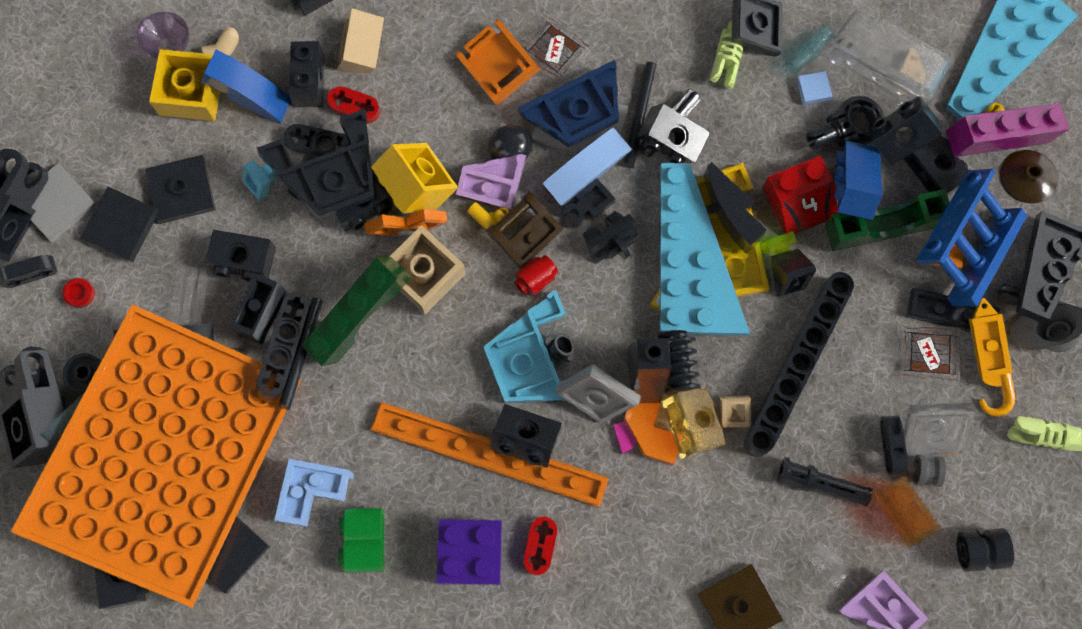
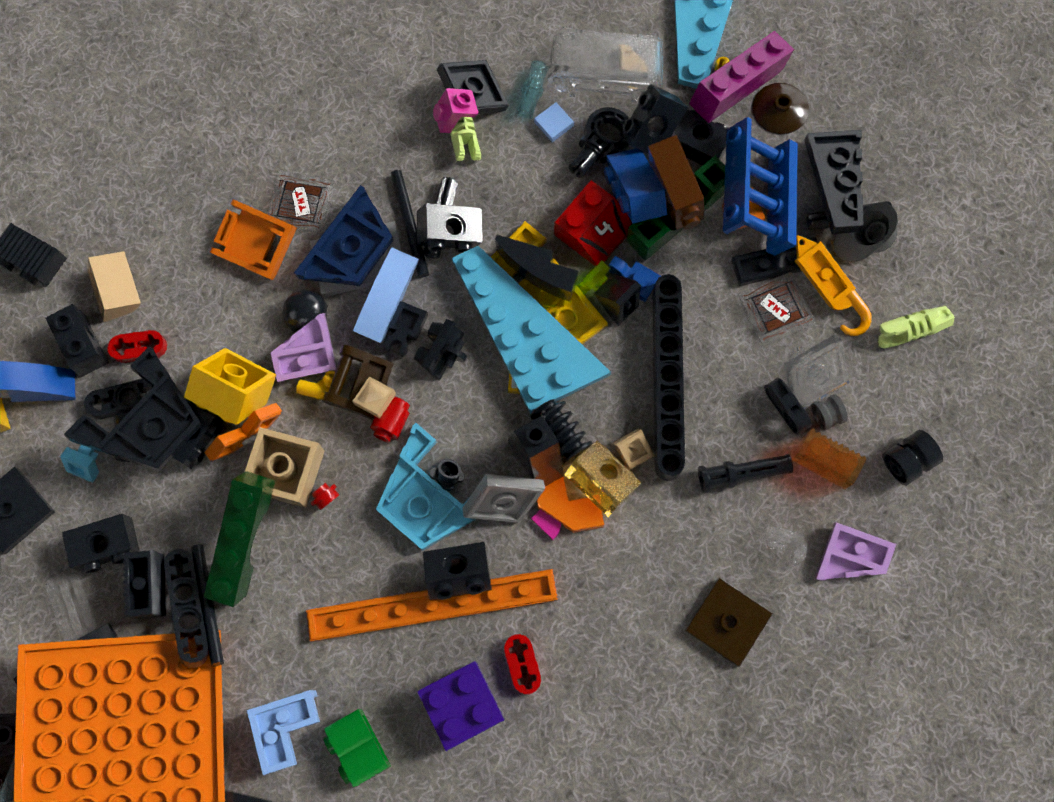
camera: 25 degrees left, 0 degrees up
none -> red plate [310,483,339,510]
none -> tan tile [353,377,396,418]
none -> dark pink bracket [433,88,478,133]
none -> blue plate [607,256,661,302]
none -> reddish brown brick [648,135,704,230]

